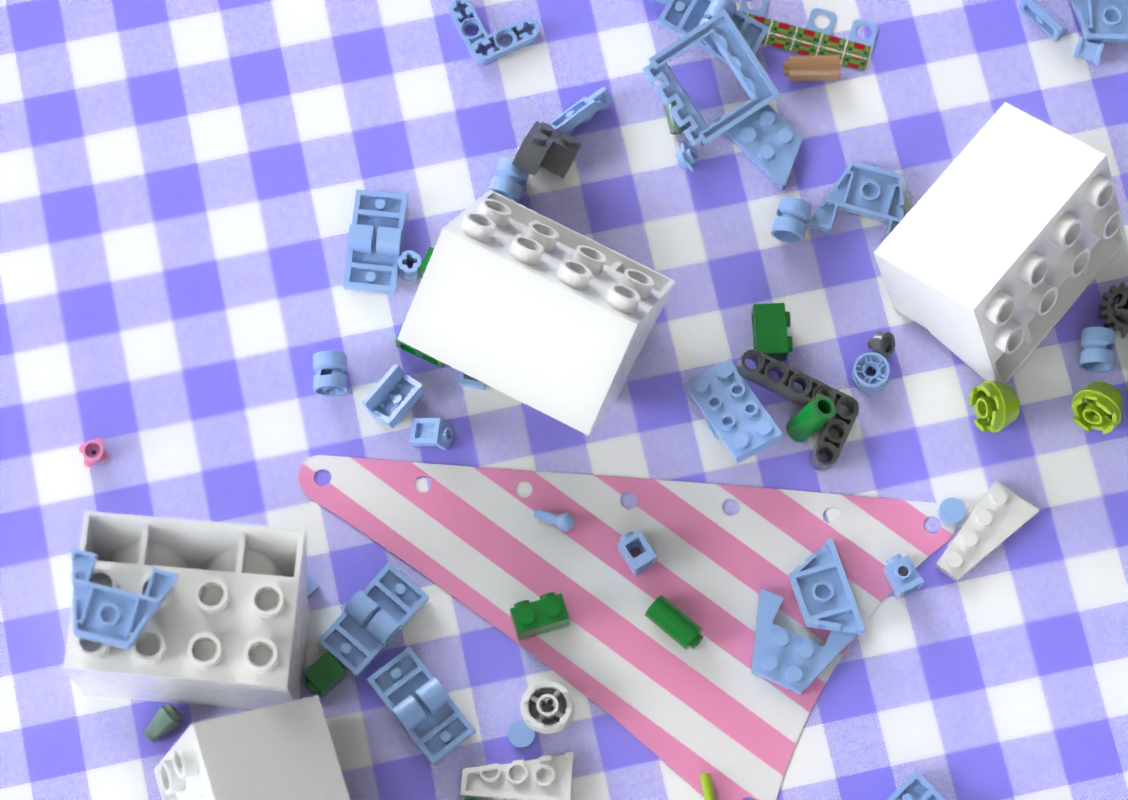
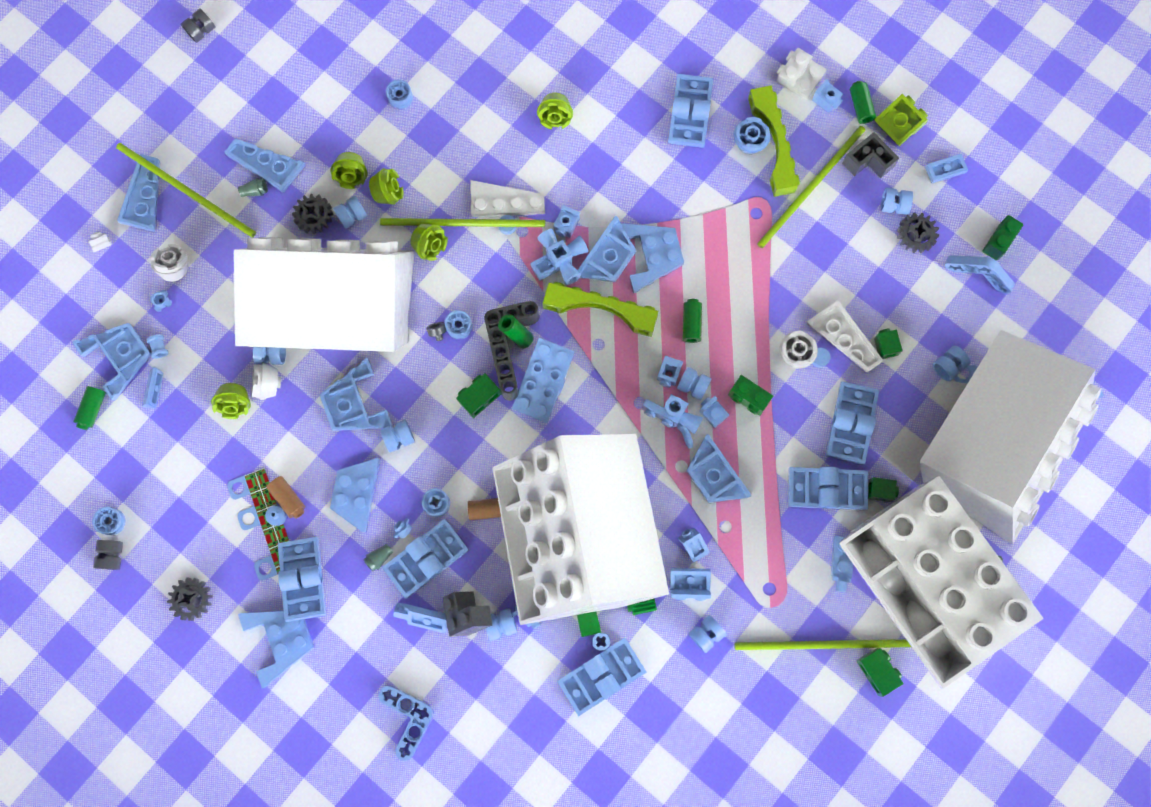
camera: 125 degrees left, 5 degrees up
light blue wing [71,548,179,650] -> none
bright pink plate [79,438,109,468] -> none
light blue hinge [642,9,780,147] -> none
none -> lime cone [211,383,251,419]
none -> white cone [251,362,281,400]
none -> light blue tile [265,506,287,526]
none -> lime piece [380,218,545,227]
none -> light blue plate [382,519,469,599]
none -> light blue wheel [421,488,450,517]
none -> medium nougat brick [468,498,501,520]
none -> light blue brick [530,229,588,285]
none -> lime cone [537,92,573,129]
none -> lime arch [543,282,658,337]
none -> light blue brick [642,394,704,435]
none -> light blue wheel [677,367,712,401]
none -> light blue wing [686,434,751,503]
none -> light blue bracket [699,396,729,428]
none -> lime piece [734,639,911,650]
none -> green brick [856,648,904,697]

